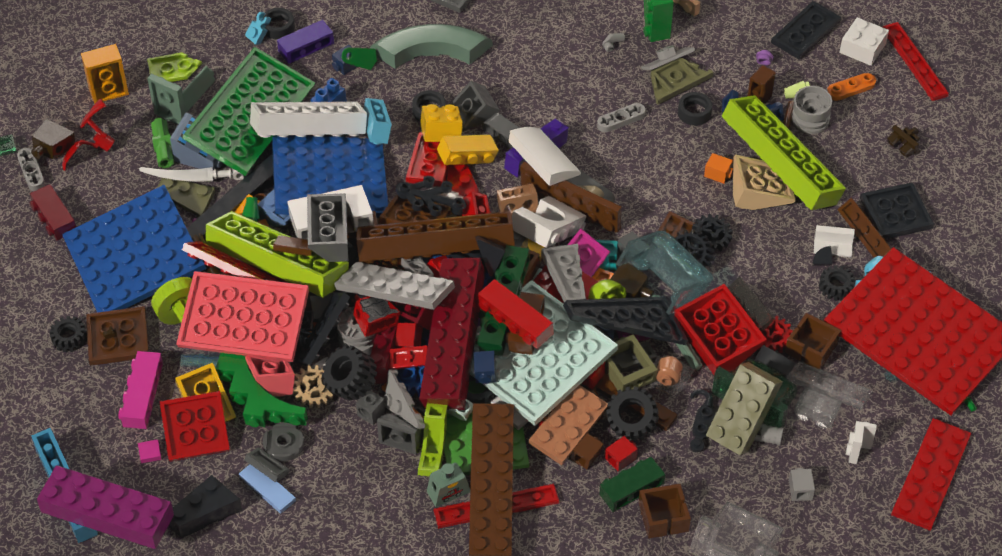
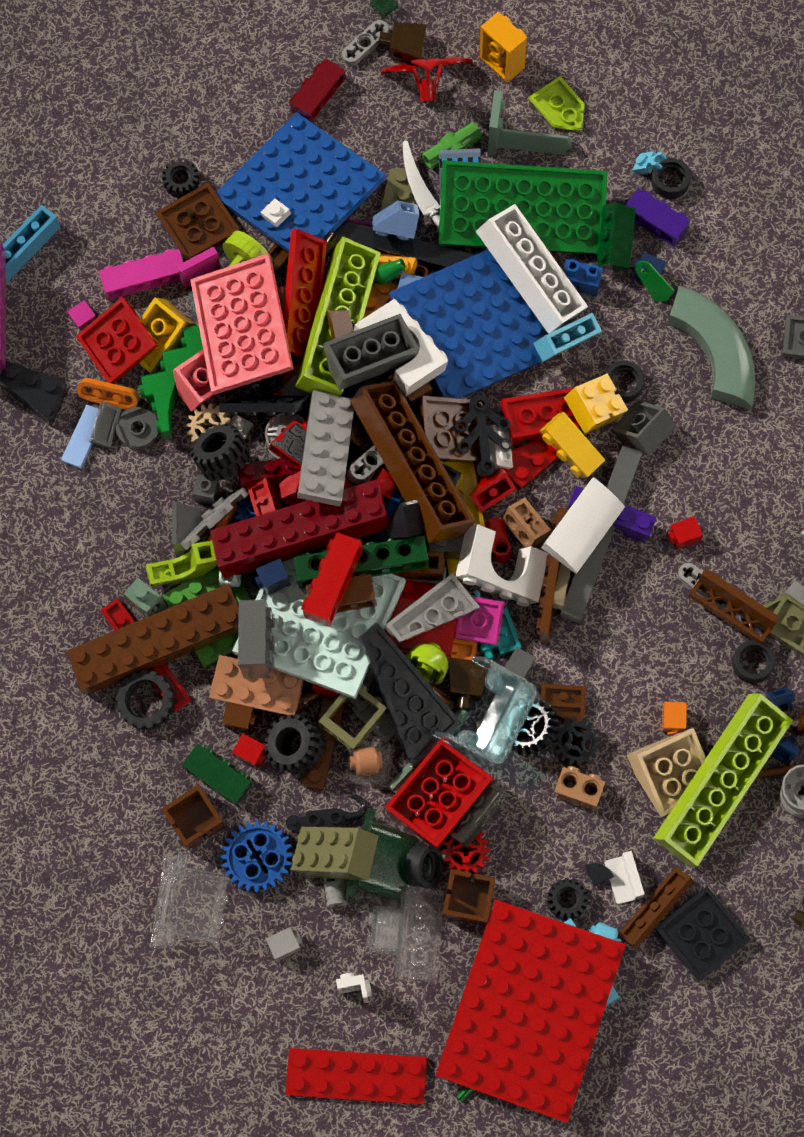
camera: 70 degrees right, 20 degrees up
none -> orange plate [77,378,140,410]
none -> black tyre [116,670,177,730]
none -> dark pink tile [177,247,221,289]
none -> blue gear [221,820,294,894]
none -> dark grey brick [238,600,275,679]
none -> white plate [261,199,291,228]
none -> medium blue slope [372,201,419,240]
none -> medium nougat brick [553,766,605,810]
none -> dark green brick [597,203,636,272]
none -> red brick [667,516,703,550]
none -> reddish brown fence [688,568,779,645]

